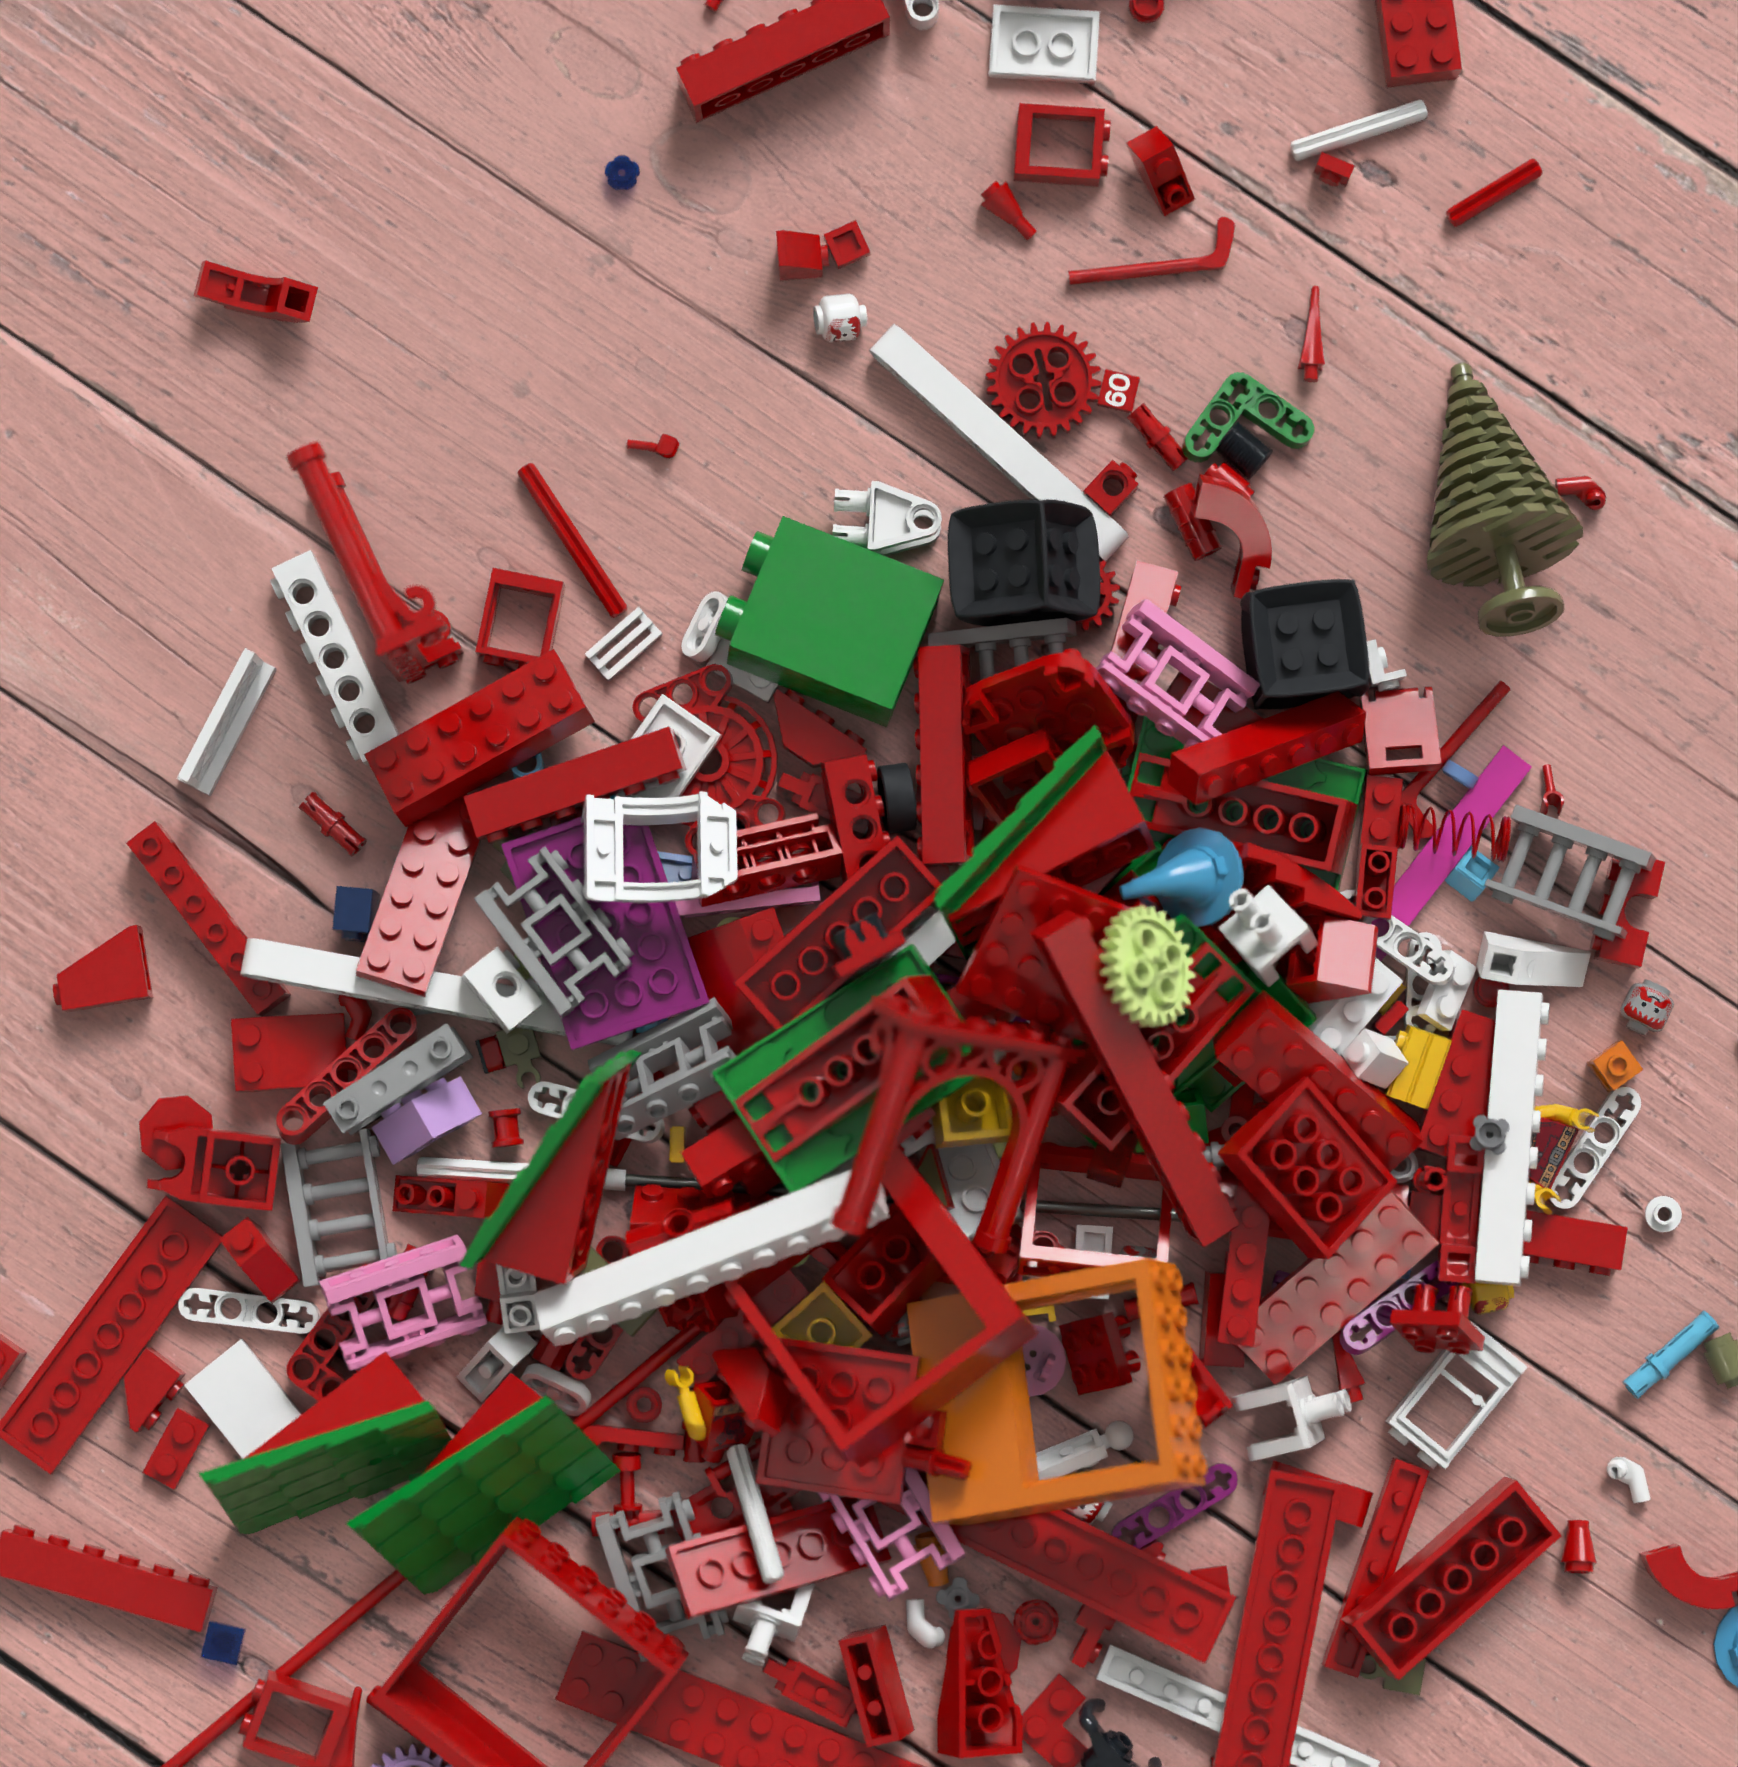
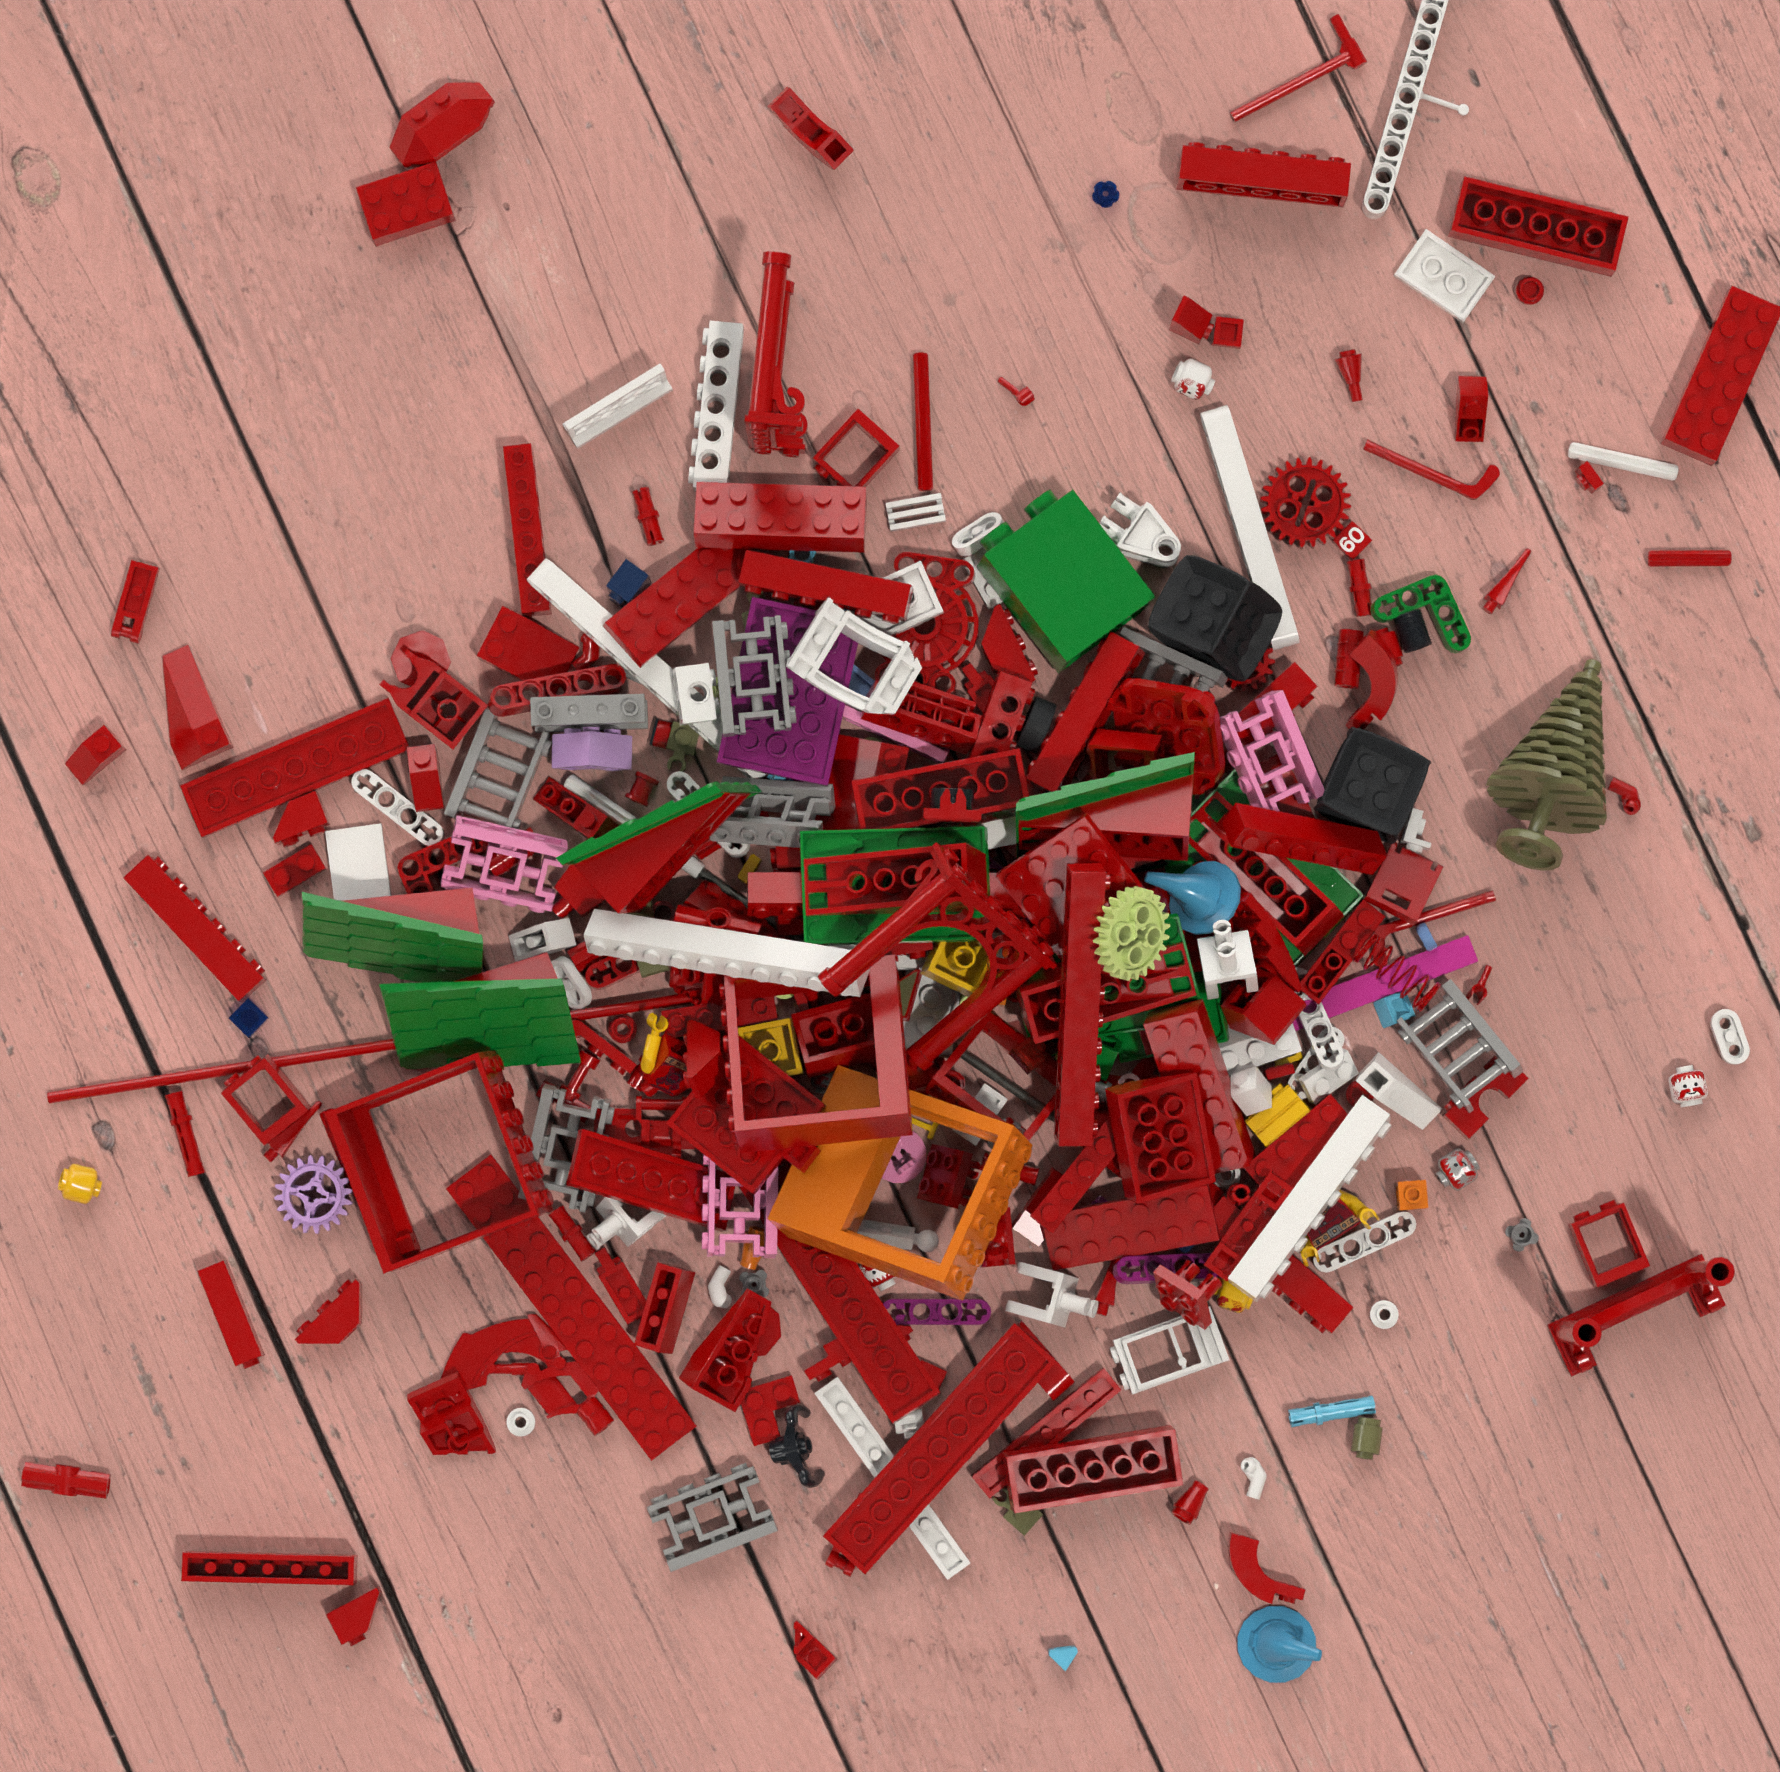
camera: 35 degrees right, 0 degrees up
red slope [53,925,153,1012] -> none
white slope [496,1265,540,1334] -> none
white axle [727,1444,784,1583] -> none
red axle [901,1444,972,1480] -> none
red window [1013,103,1111,187] -> none
red plate [1013,1599,1059,1645] -> none
red brick [1083,460,1139,517] -> none
flat silver plate [1470,1115,1510,1155] -> none
none -> red pin [549,1205,596,1262]
none -> white gear [895,1409,924,1439]

